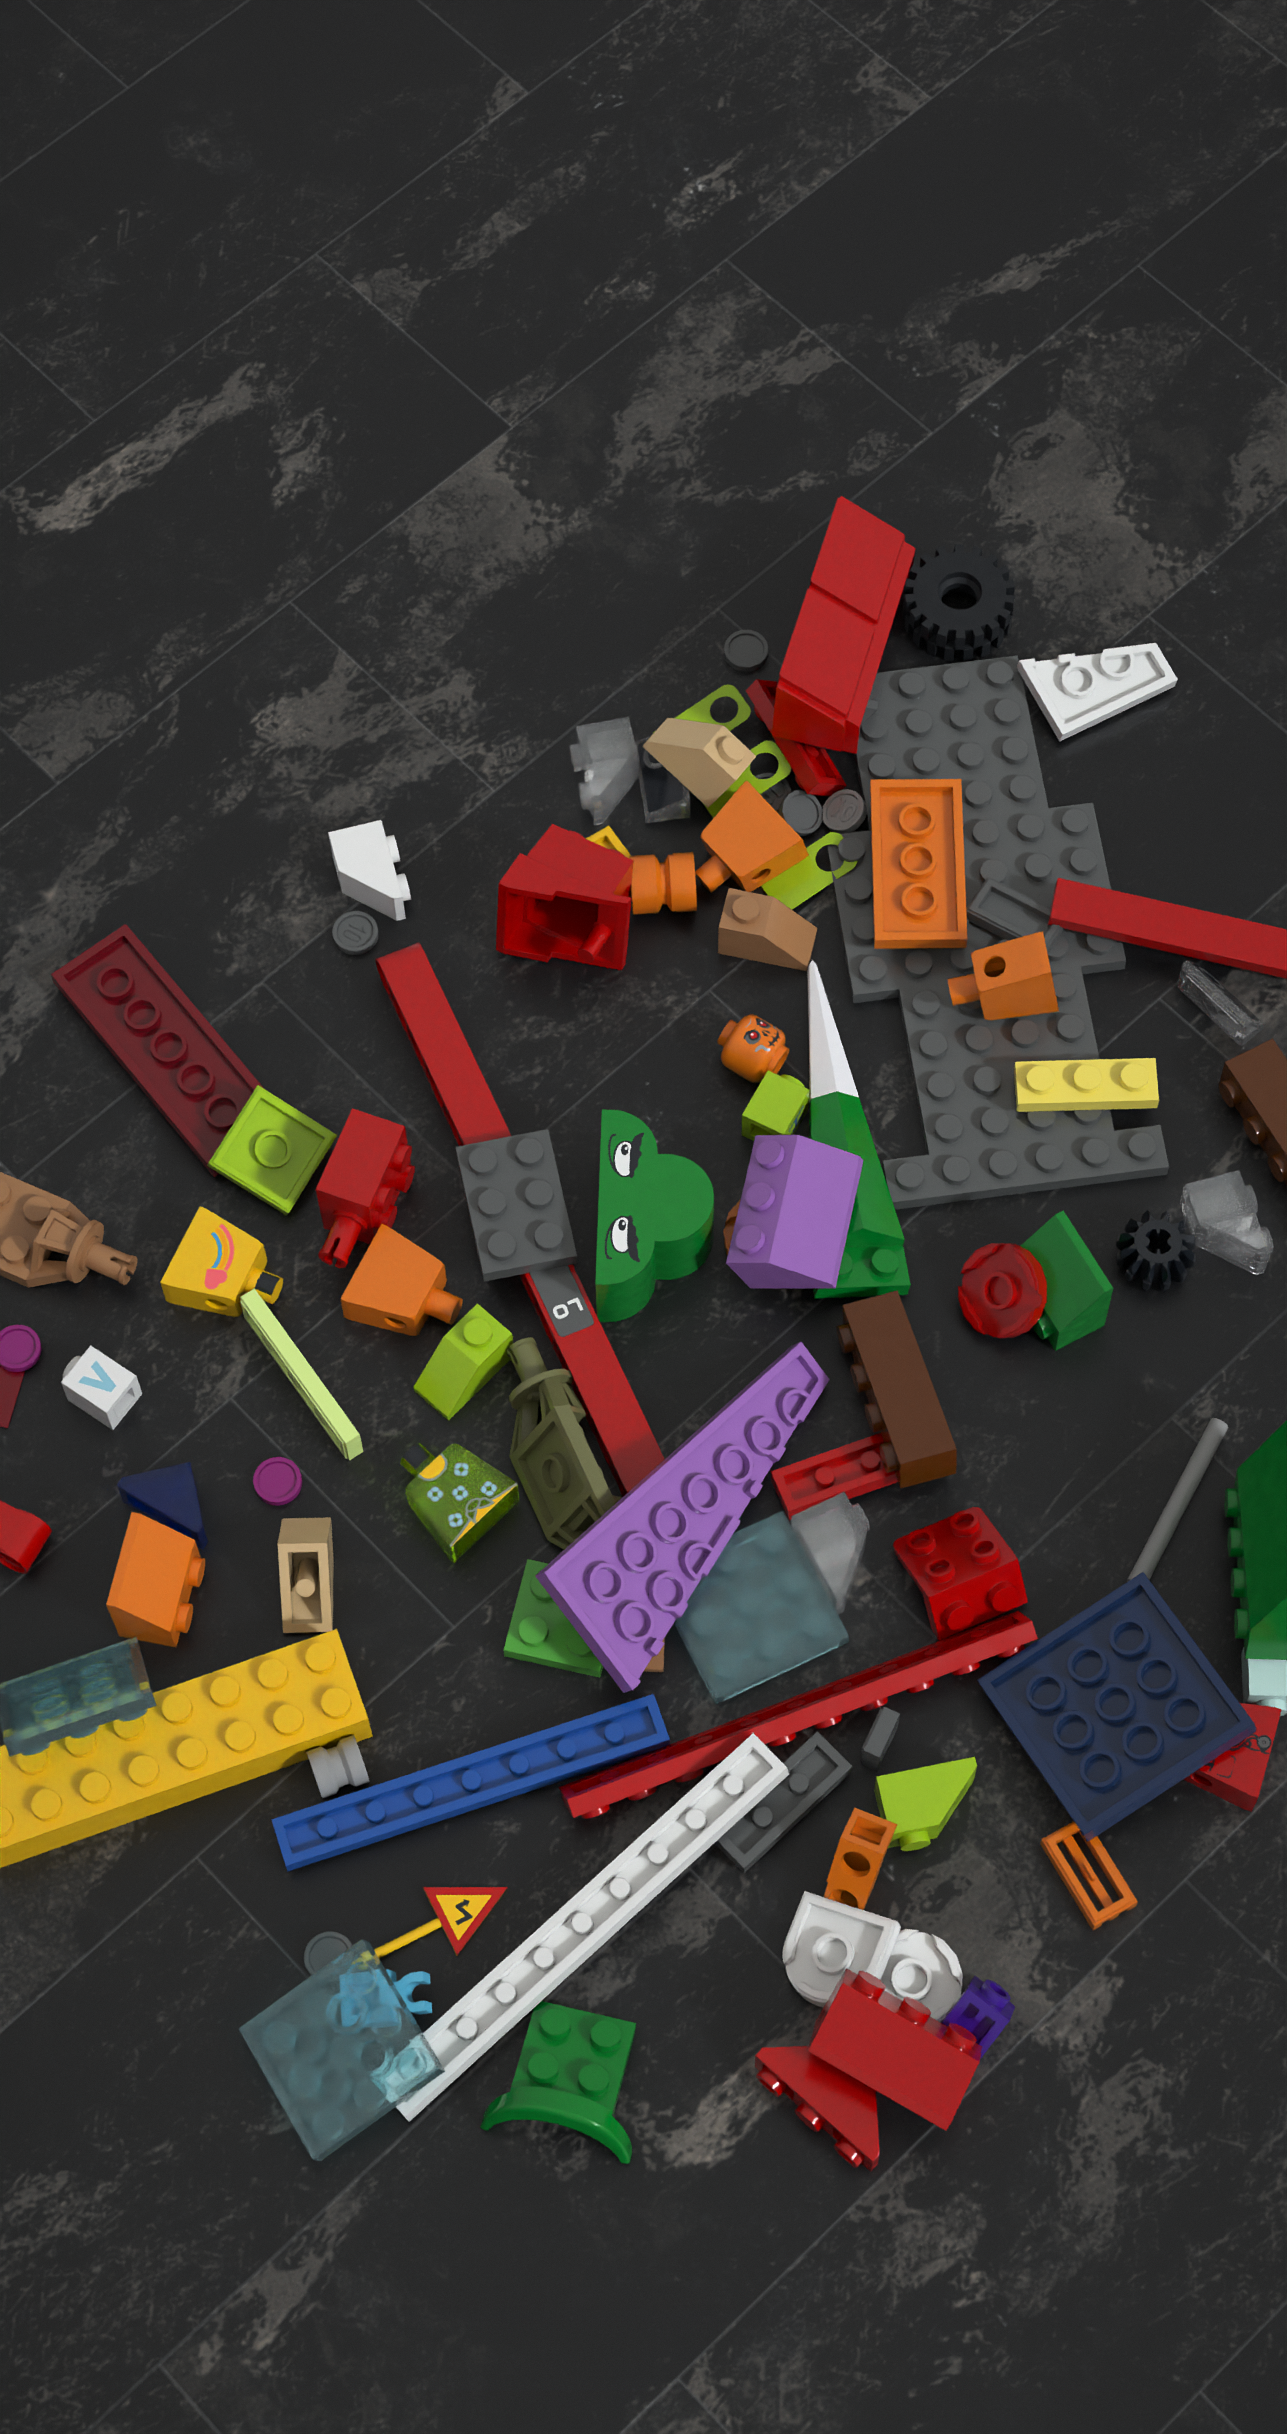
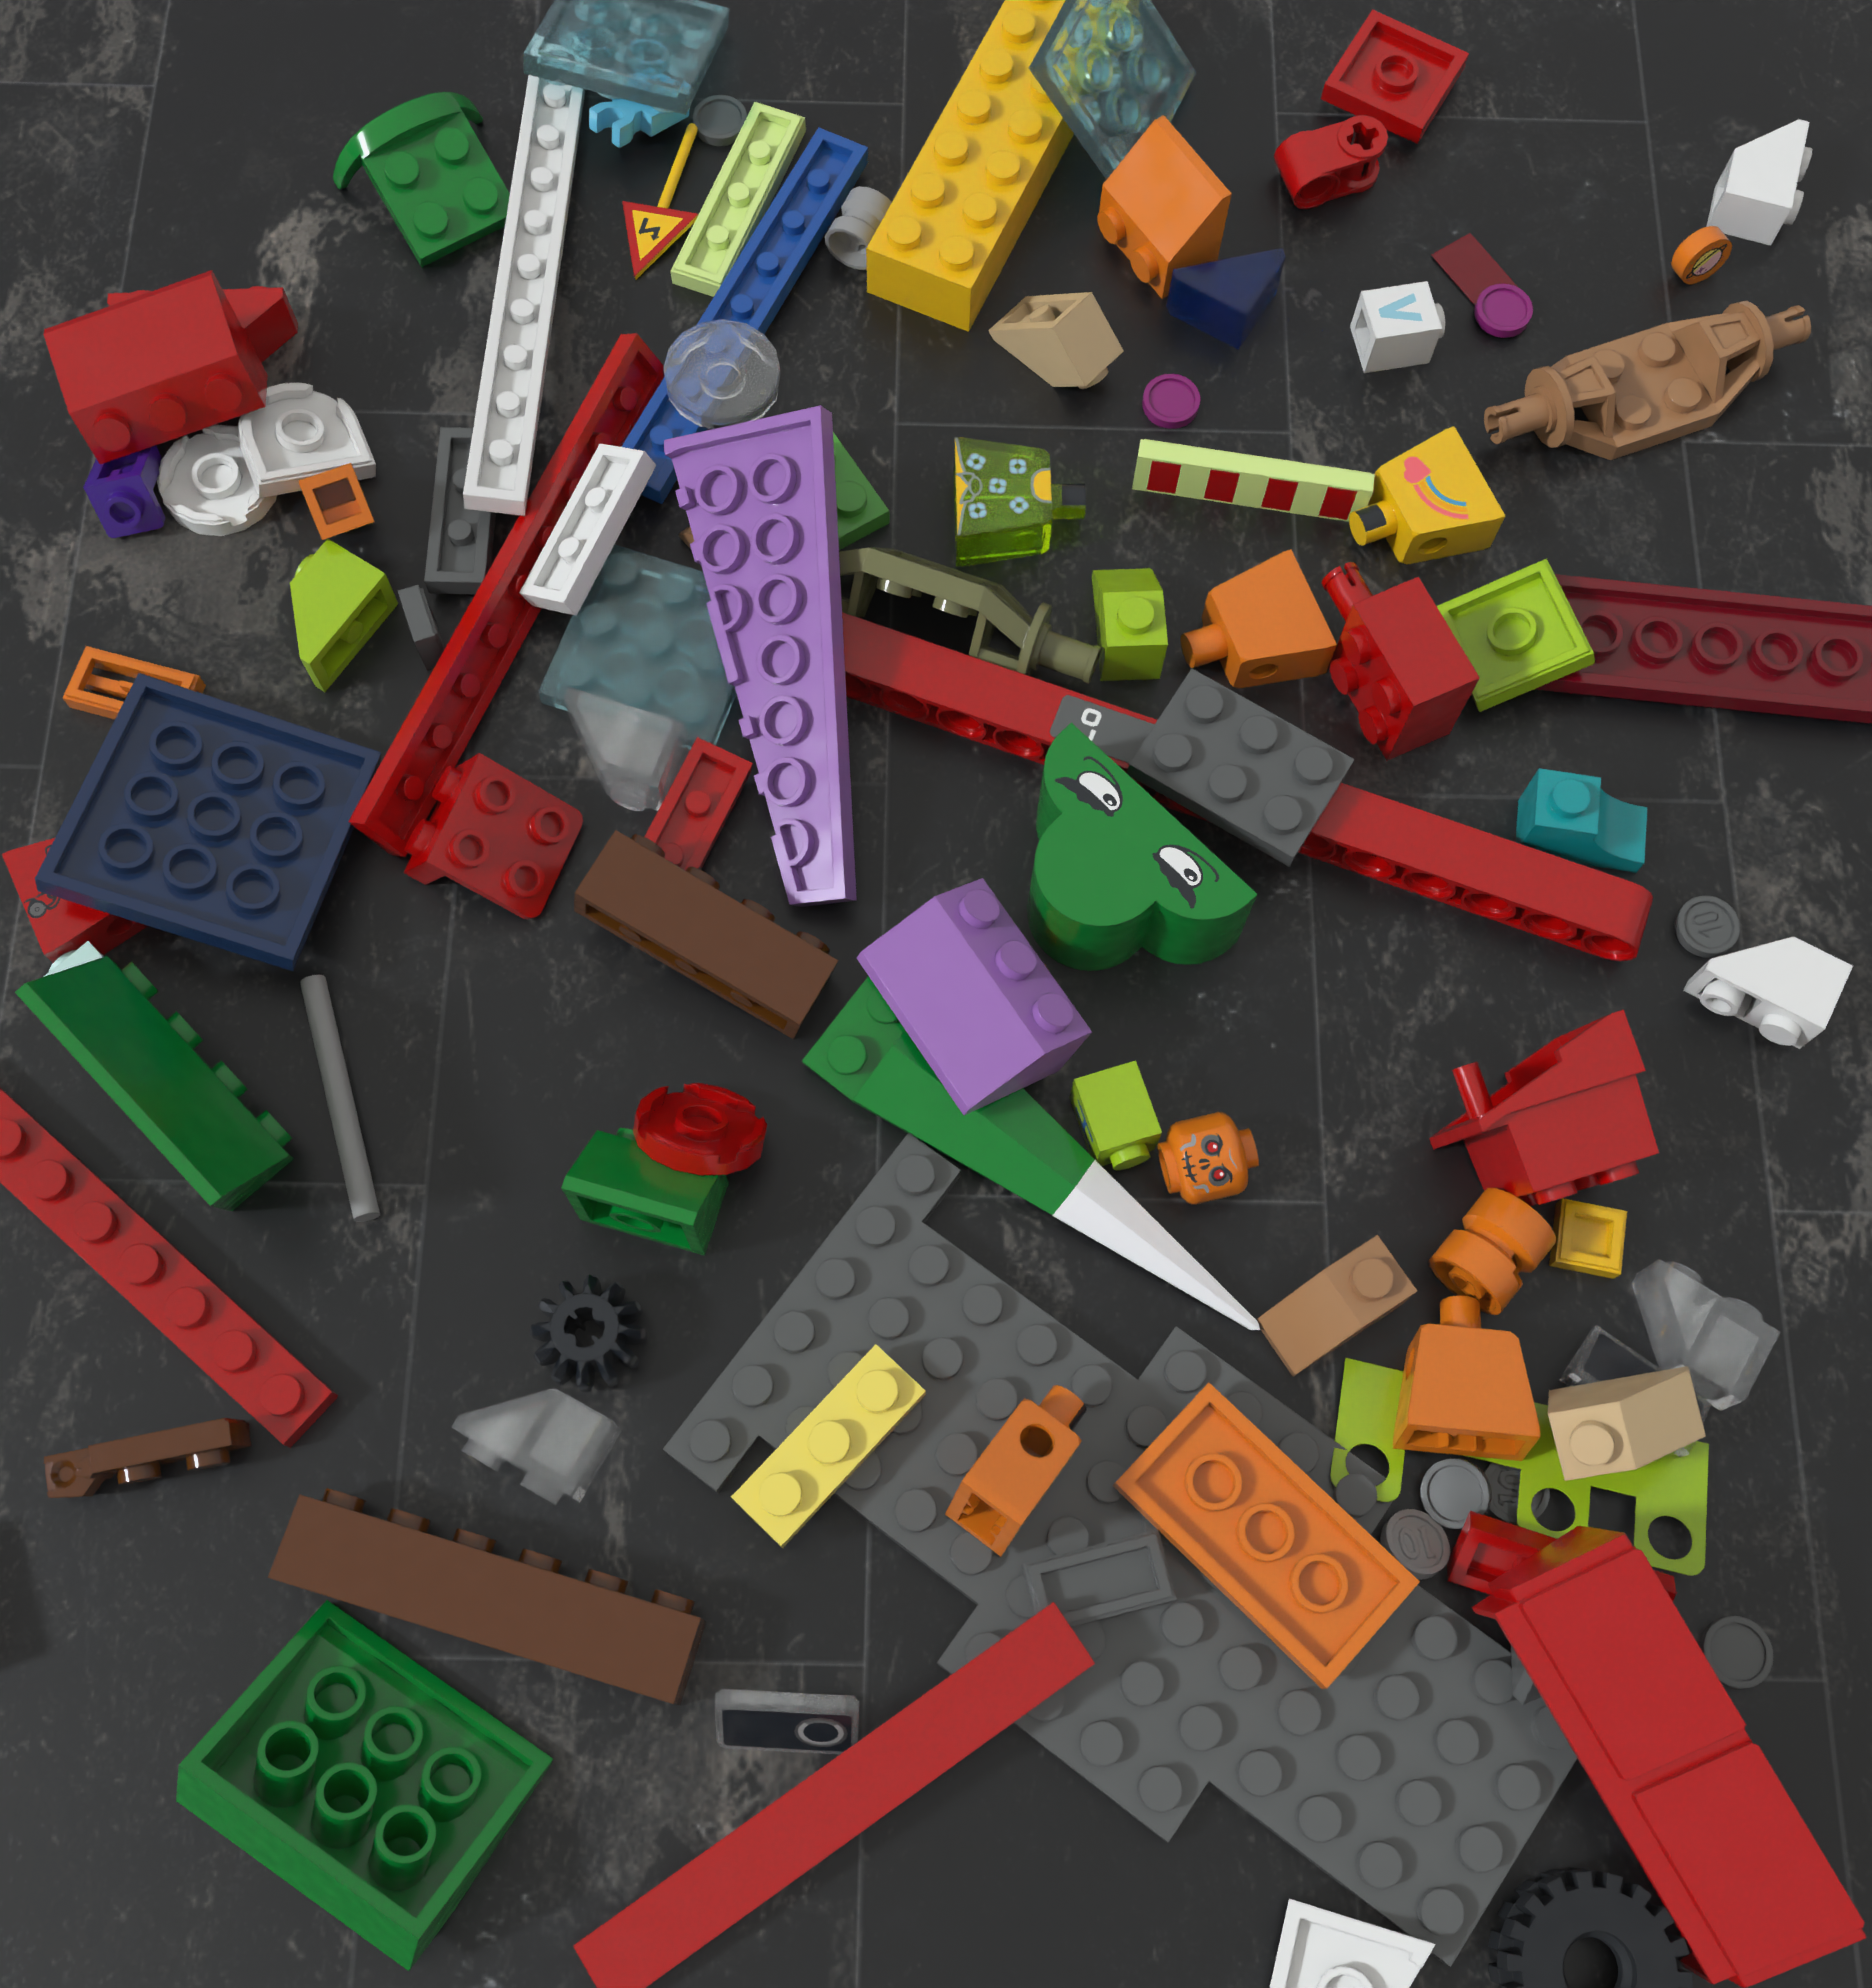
camera: 130 degrees right, 5 degrees up
none -> white plate [519,443,656,616]
none -> clear tile [663,319,781,429]
none -> yellowish green tile [671,102,806,297]
none -> teal arch [1515,768,1647,873]

